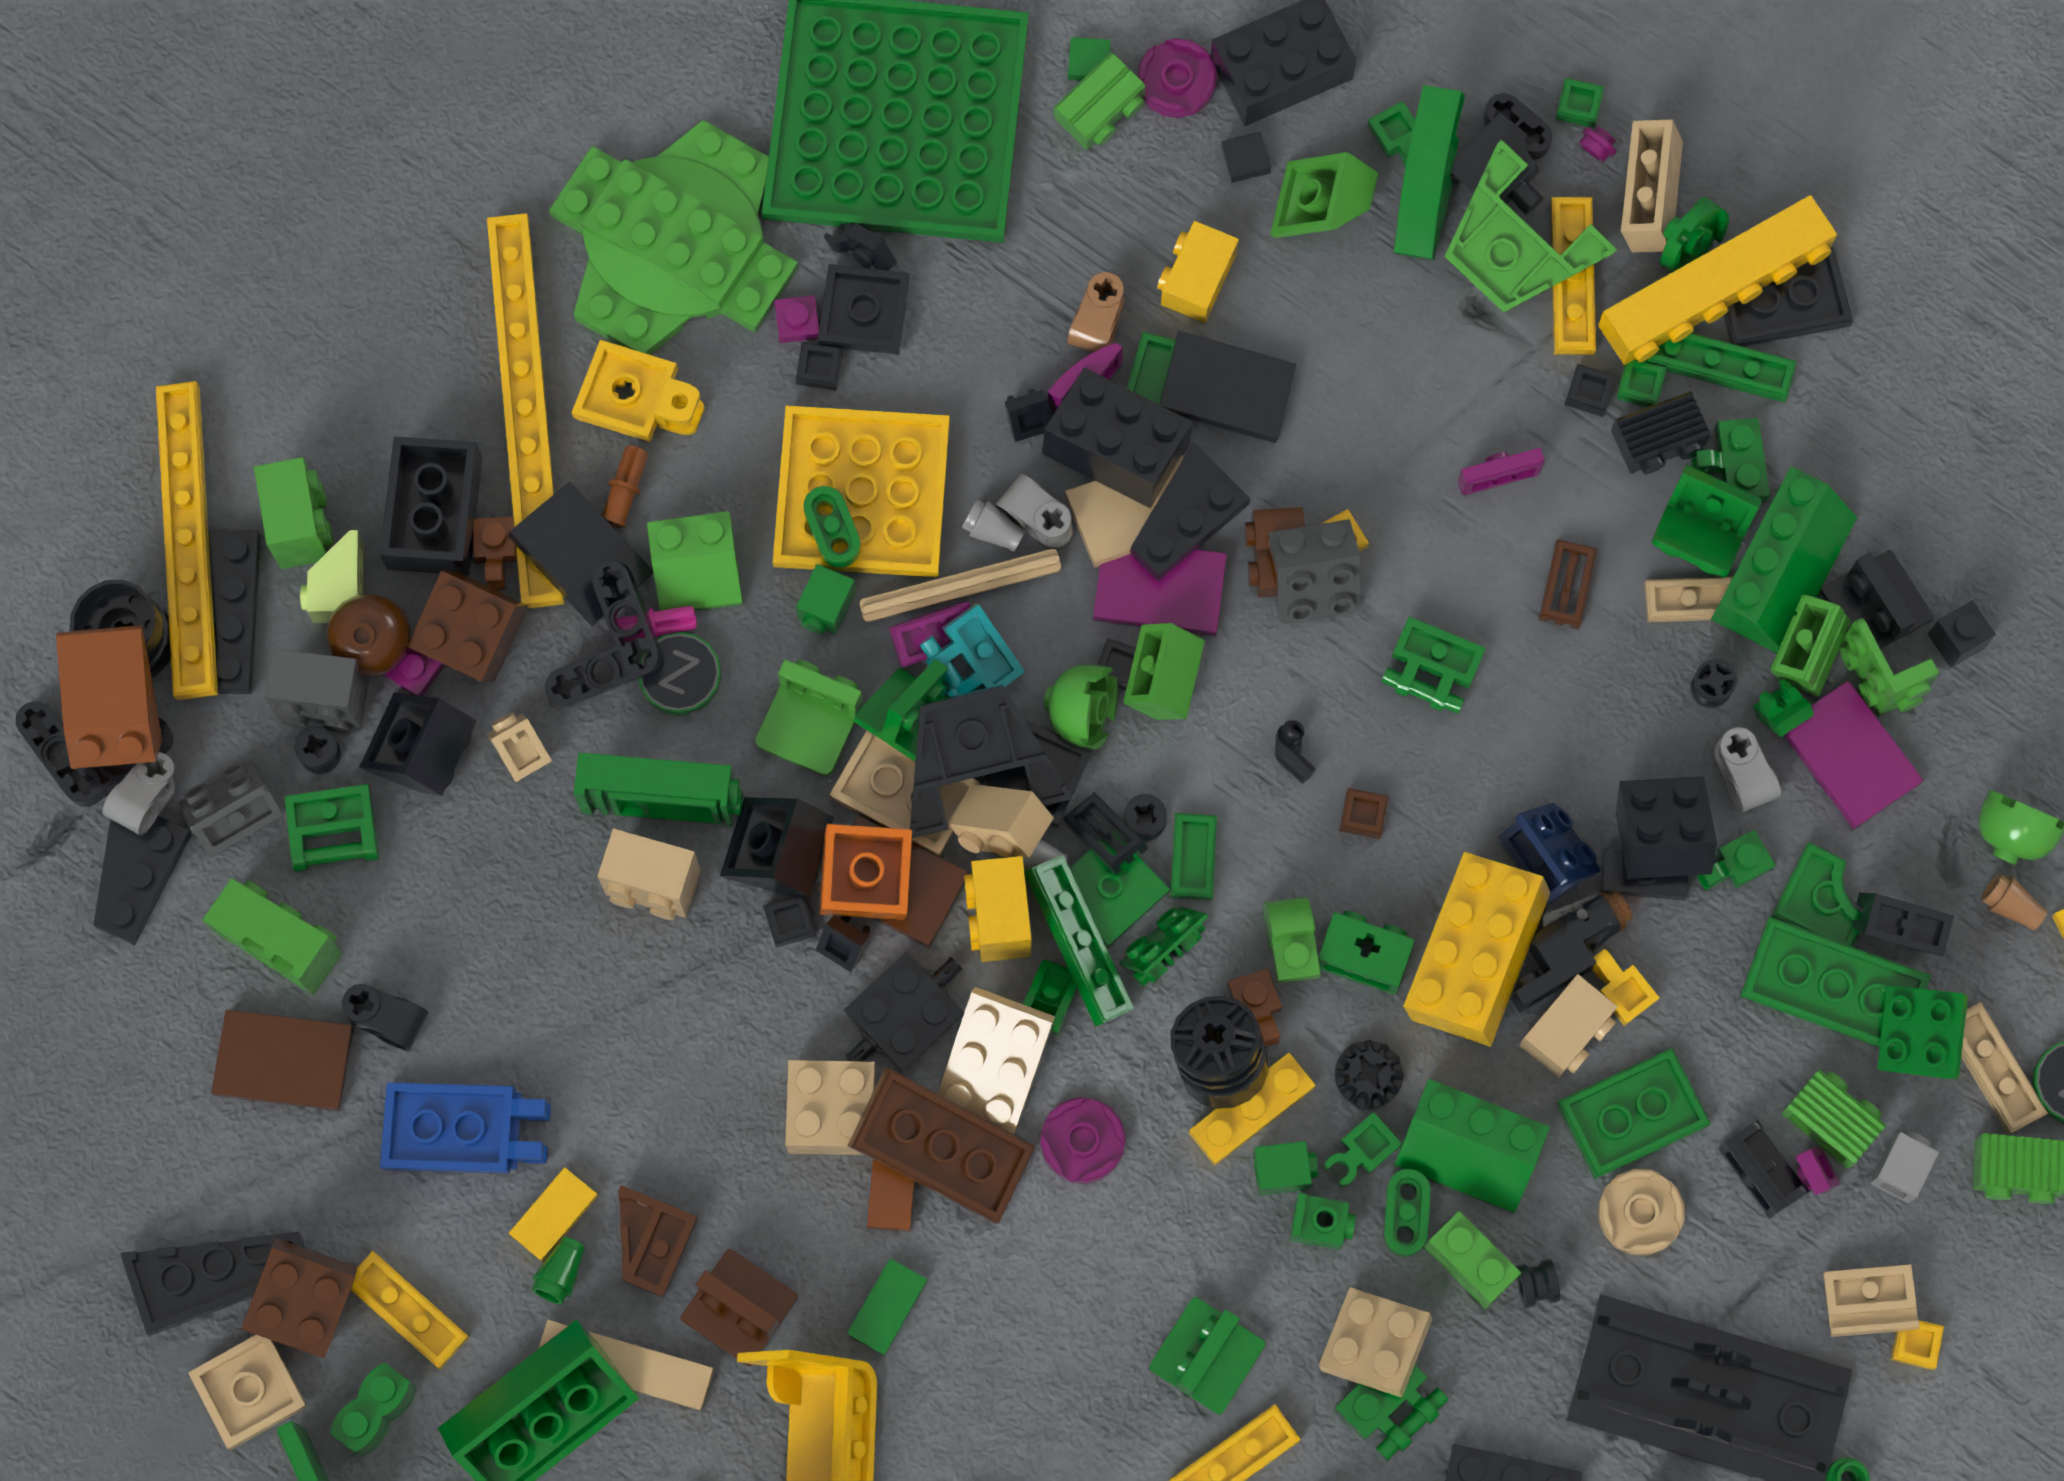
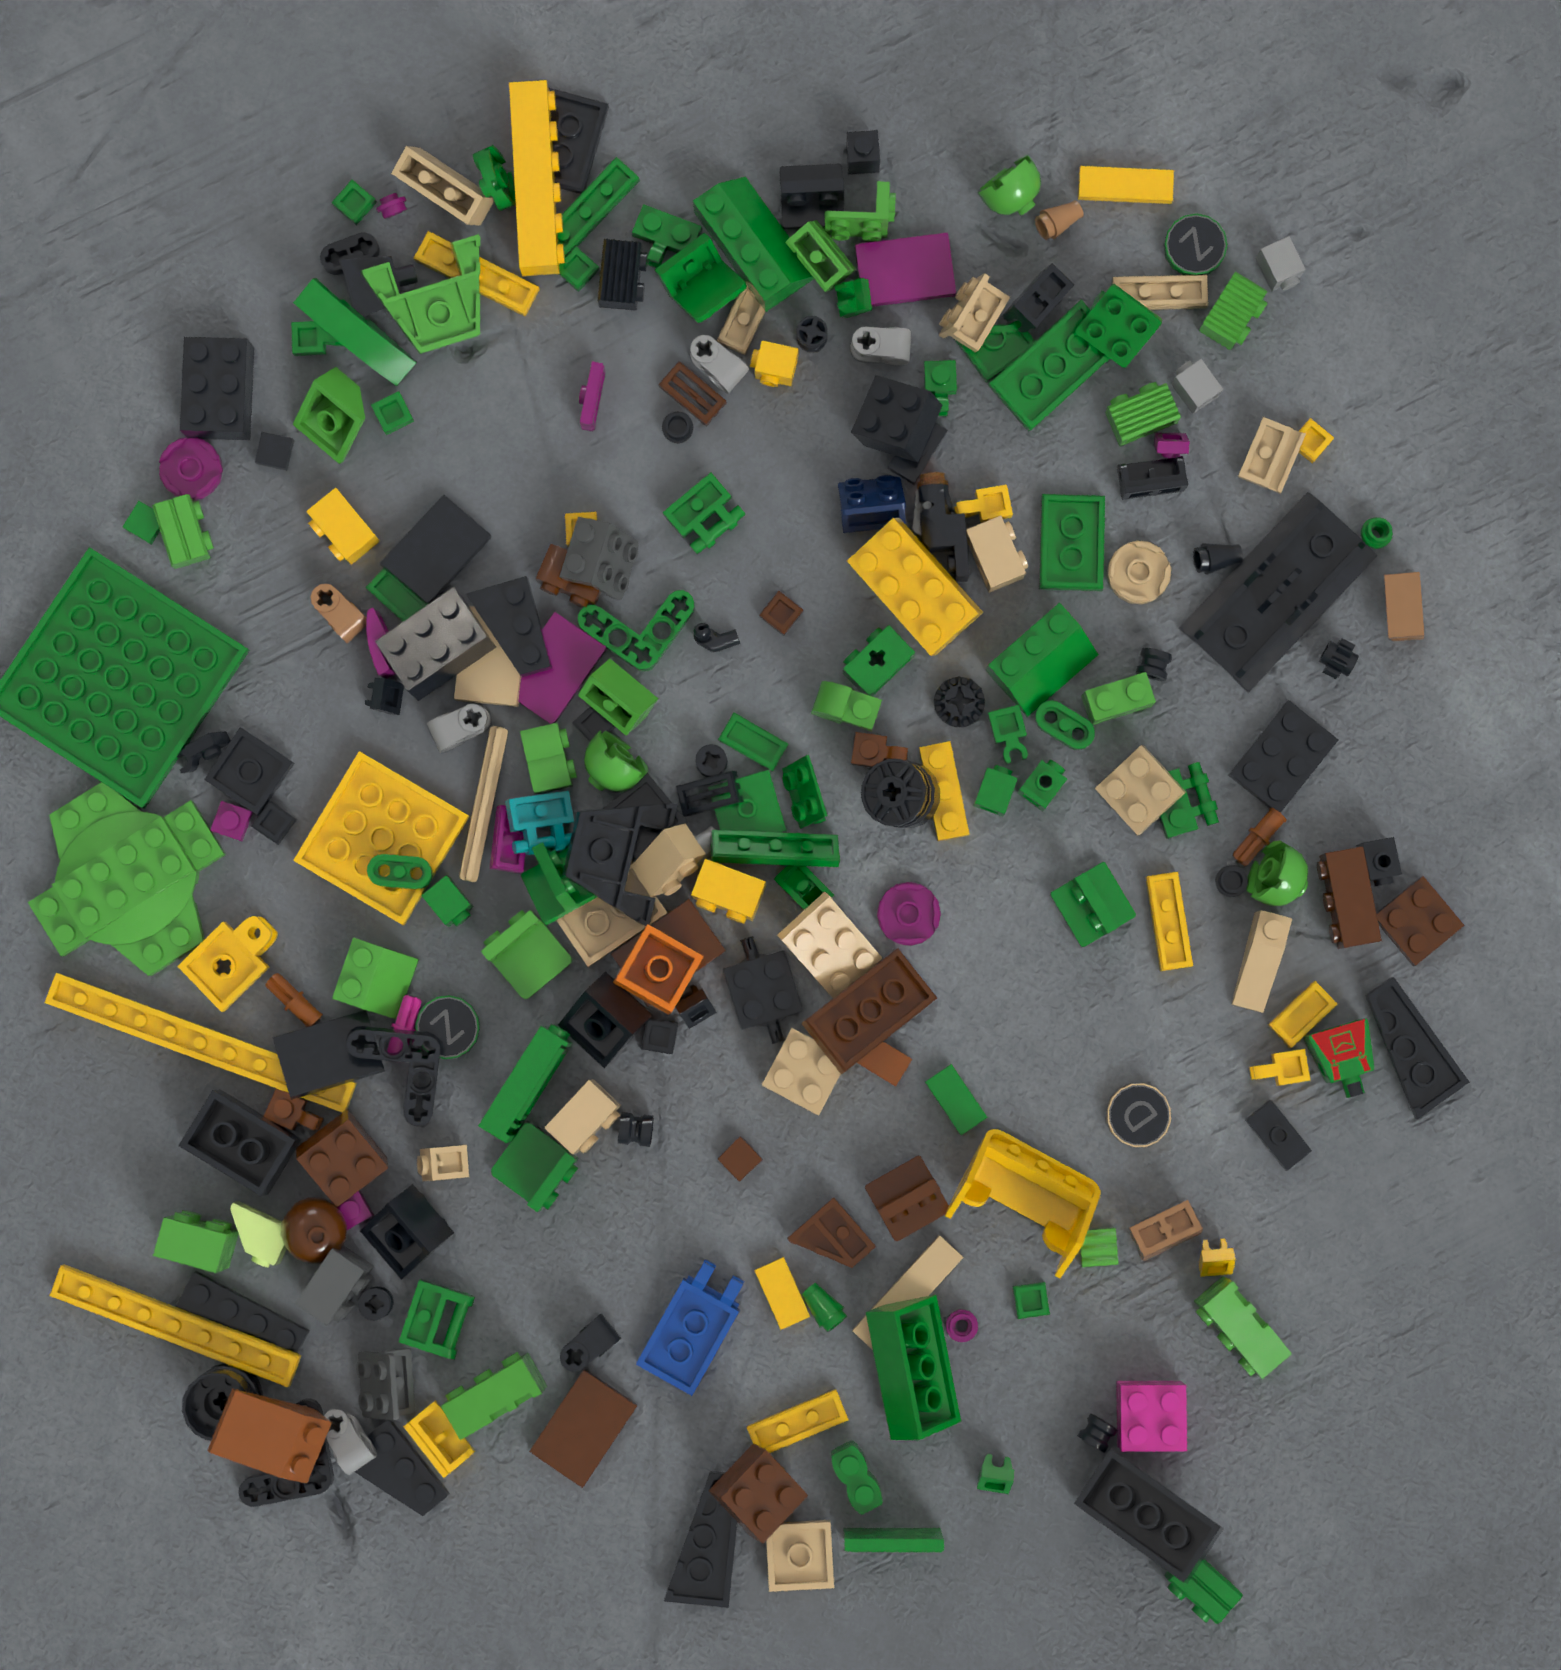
camera: 60 degrees left, 10 degrees up
light grey cone [961,499,1026,552] -> none
black tile [1564,364,1616,417] -> none
none -> green plate [371,391,414,435]
none -> yellow hinge [403,1400,475,1478]
none -> green bracket [491,1123,579,1213]
none -> bright green brick [520,723,577,795]
none -> green beam [578,590,695,671]
none -> black wheel [618,1112,654,1147]
none -> black plate [662,411,694,443]
none -> light grey piece [690,335,749,394]
none -> reddish brown tile [717,1136,763,1182]
none -> yellow brick [750,340,799,387]
none -> tan bracket [939,273,1010,352]
none -> magenta plate [946,1309,978,1342]
none -> black cone [1193,543,1243,575]

